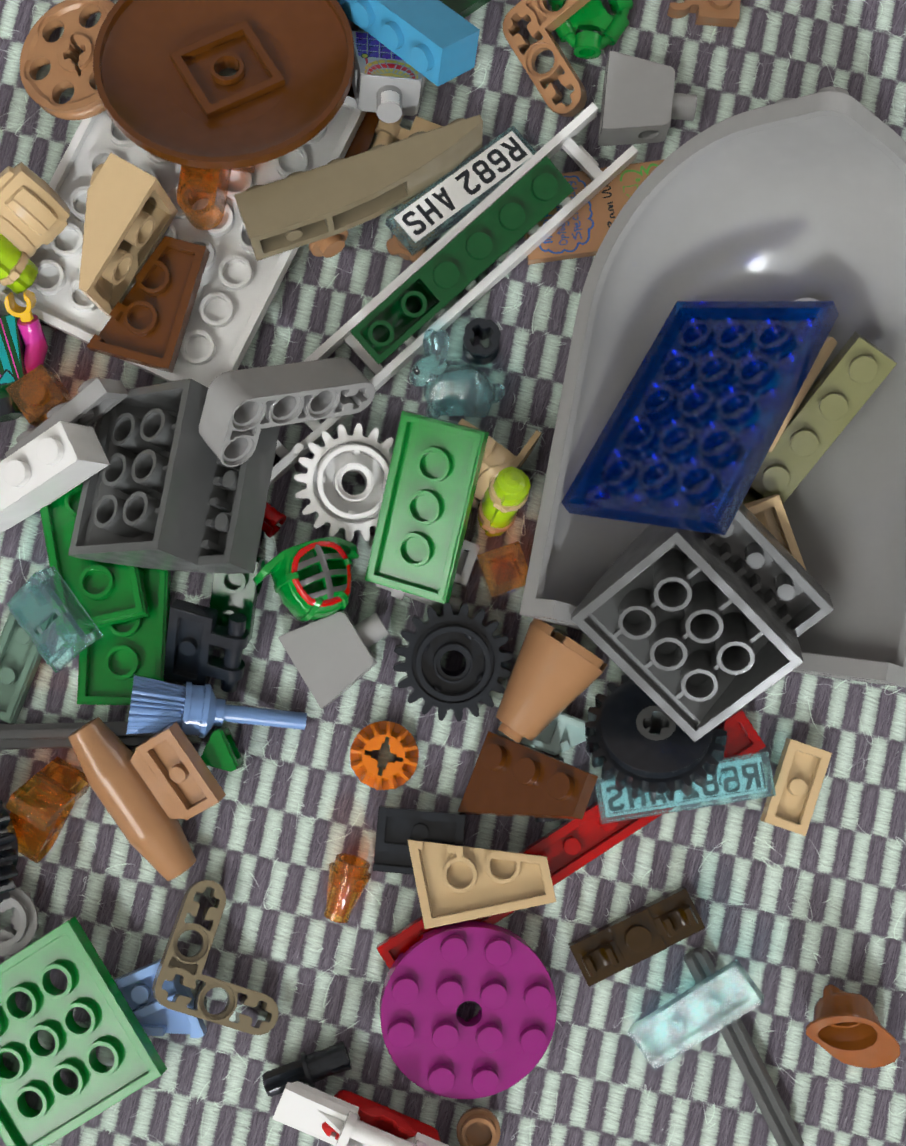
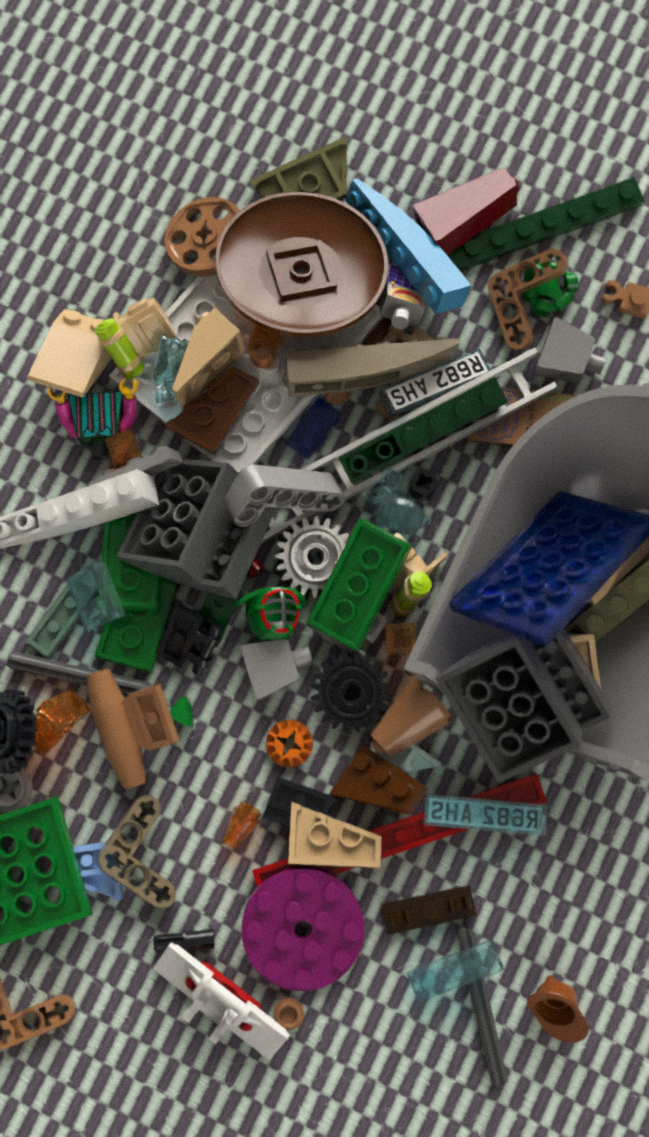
camera: 15 degrees right, 5 degrees down
medium blue piece [126,675,307,739] -> none
black gear [585,674,727,802] -> none
tan plate [760,738,832,836] -> none
none -> clear light blue animal [153,334,188,406]
none -> clear blue tile [286,397,342,460]

